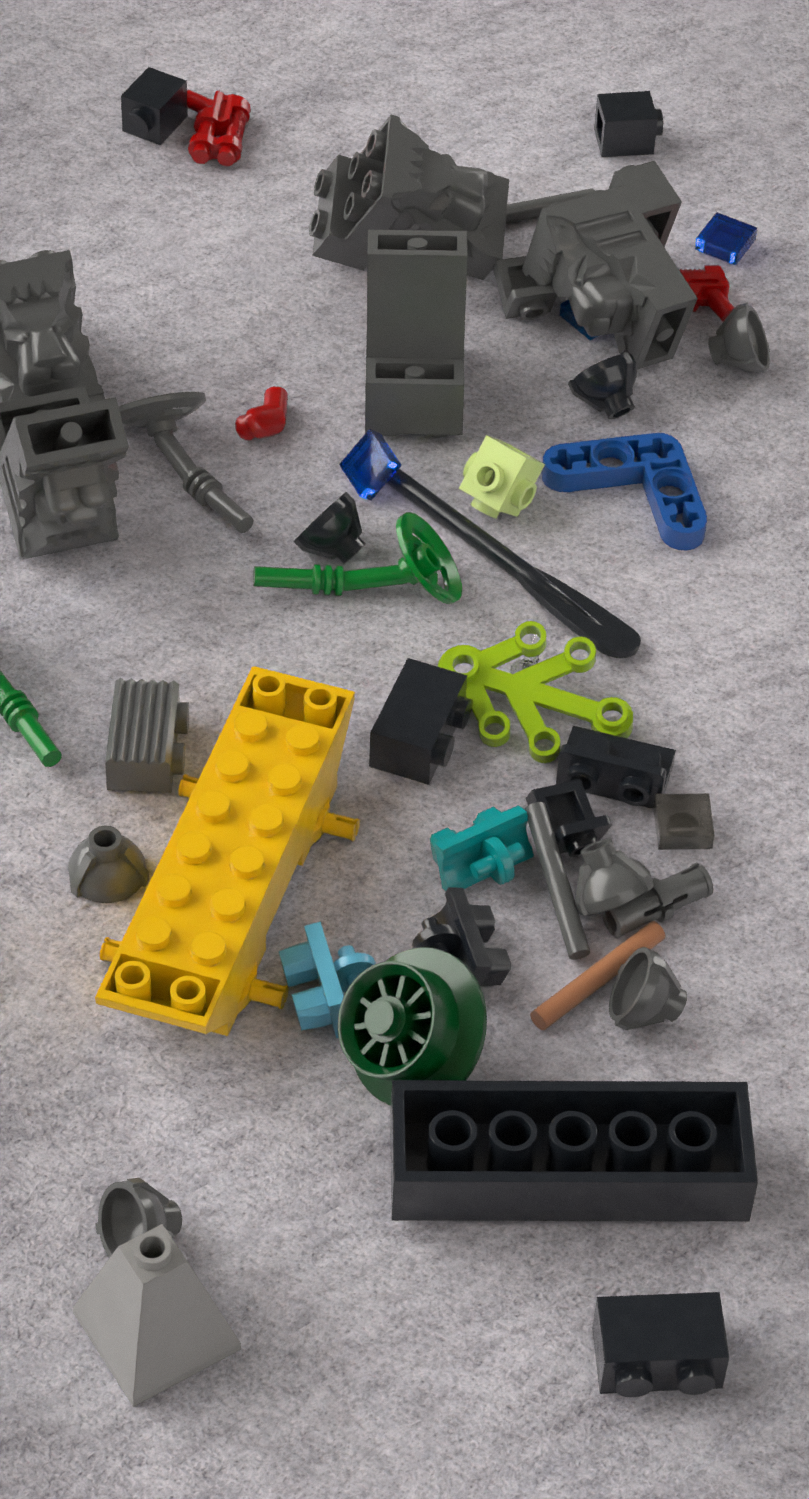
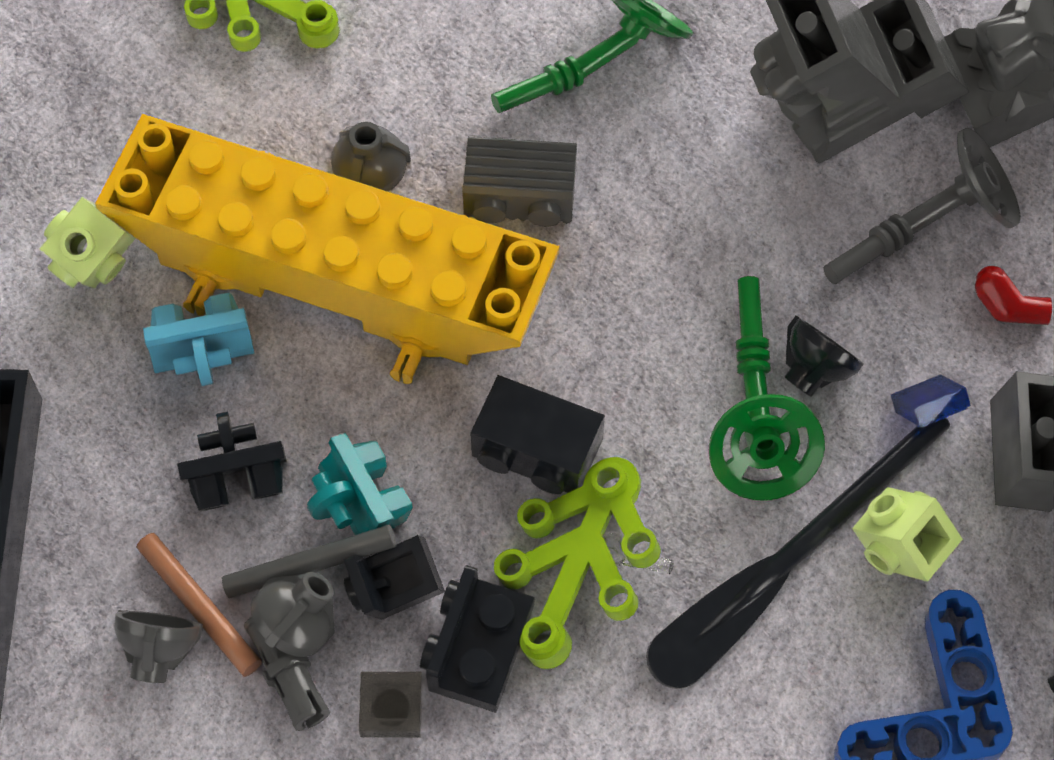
camera: 95 degrees right, 15 degrees up
dark green piece [338,947,487,1106] -> none
none -> yellowish green brick [40,197,136,288]

